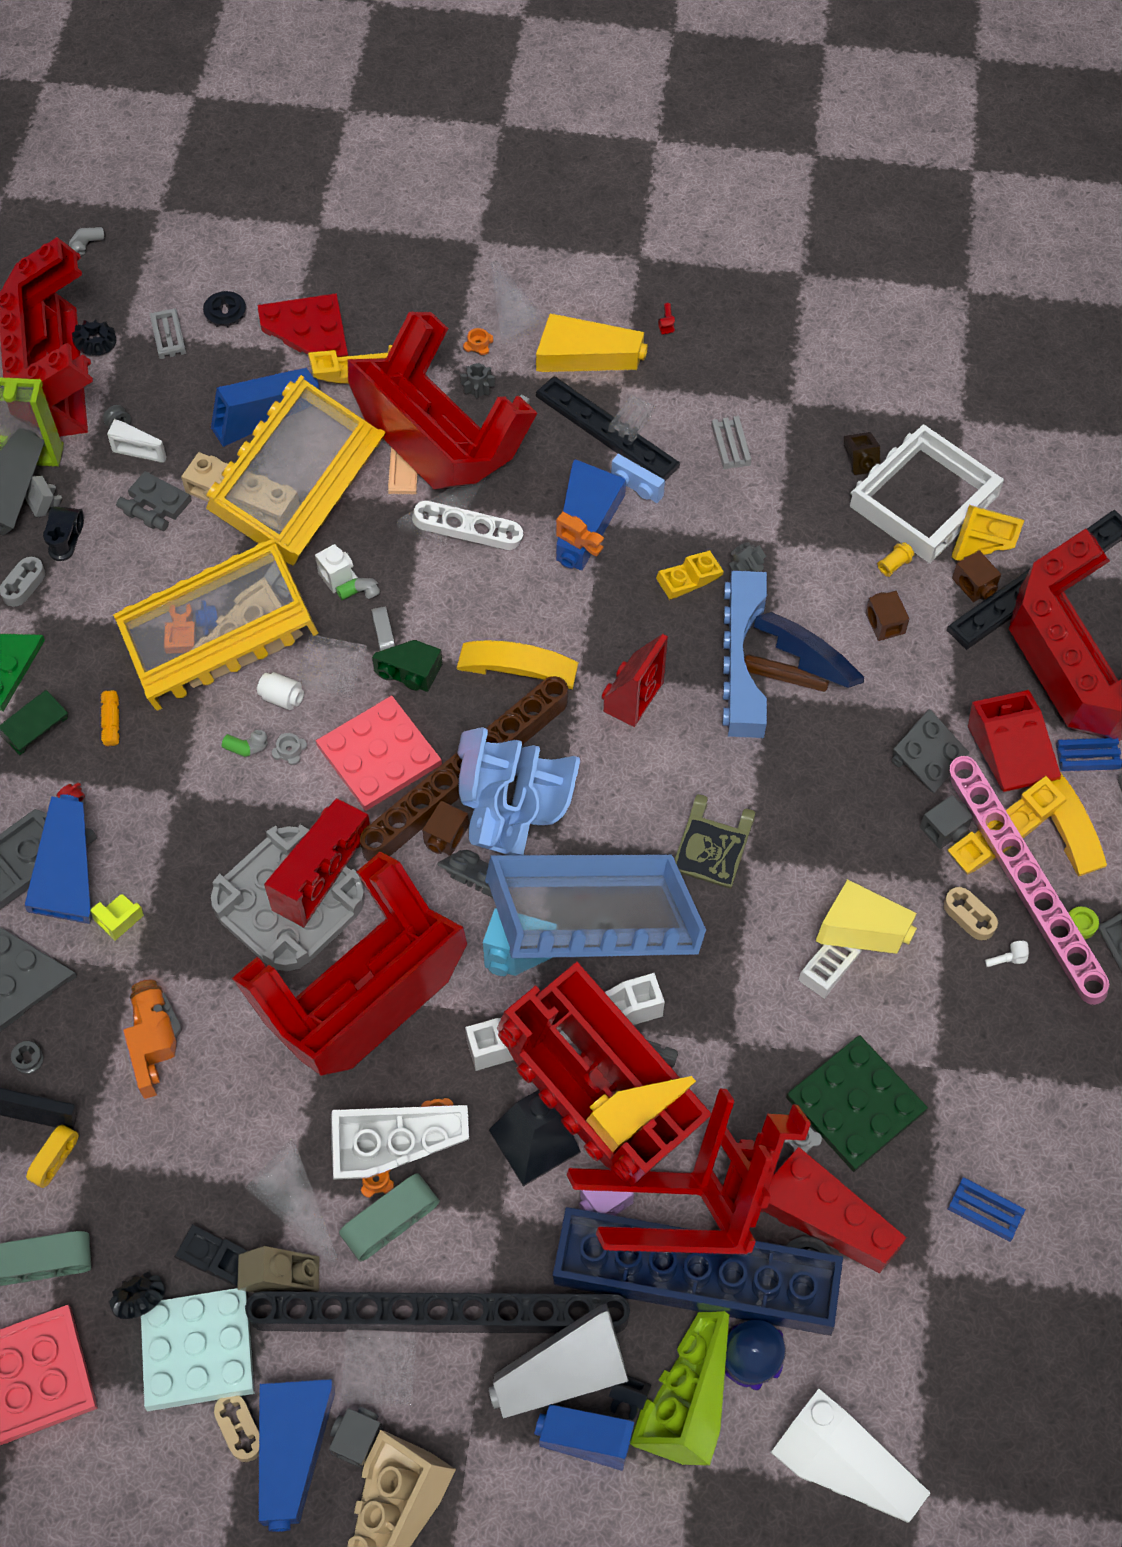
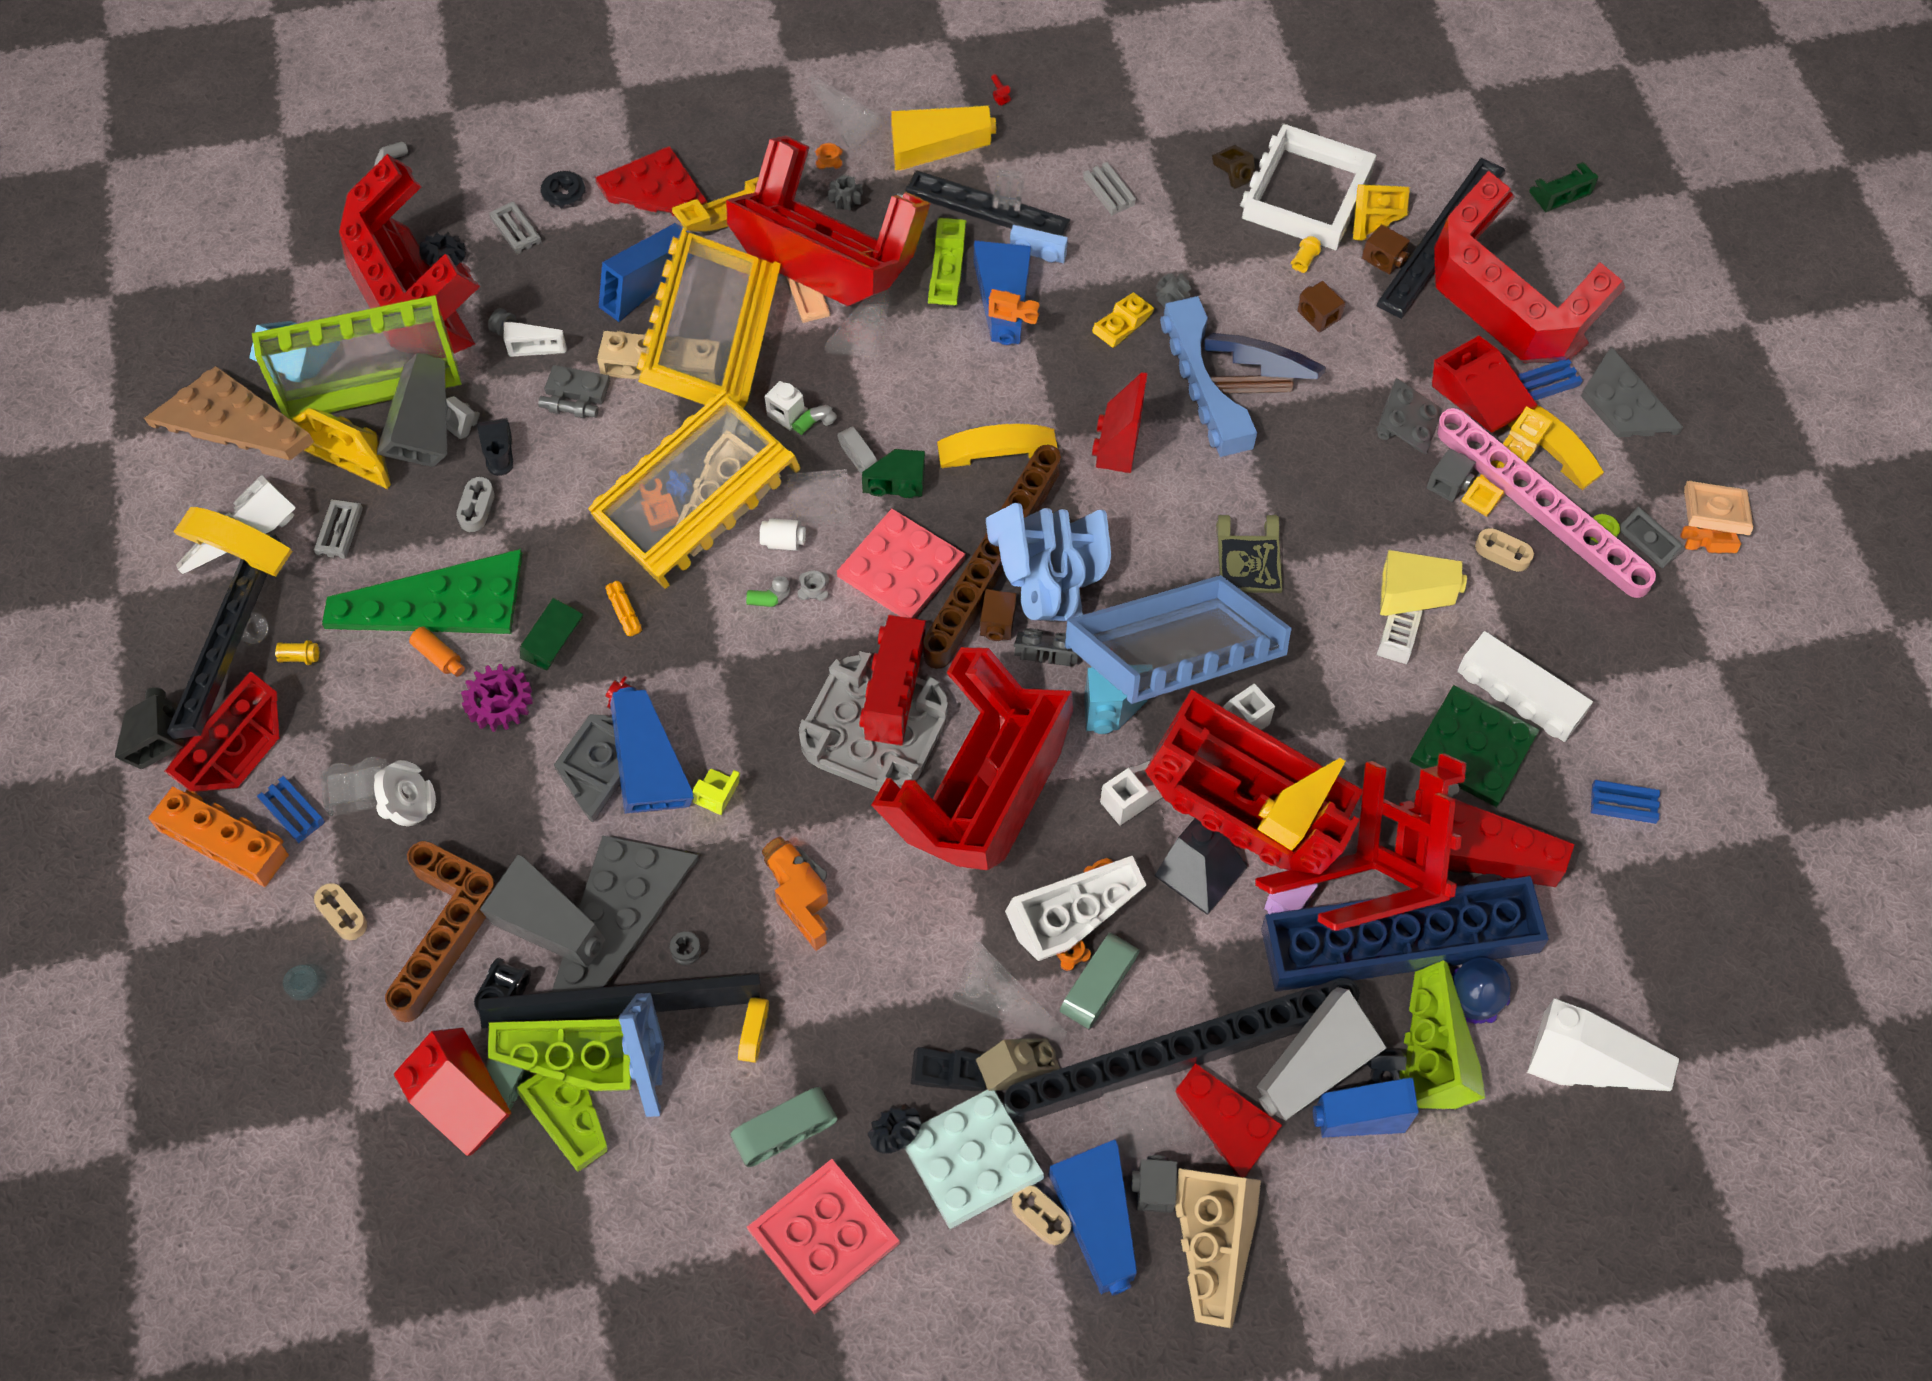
camera: 20 degrees left, 0 degrees up
white beam [412,501,523,550] -> none
white hand [984,941,1029,967] -> none
none -> lime slope [928,218,966,305]
none -> red wing [1175,1063,1282,1178]
none -> white brick [1457,631,1593,742]

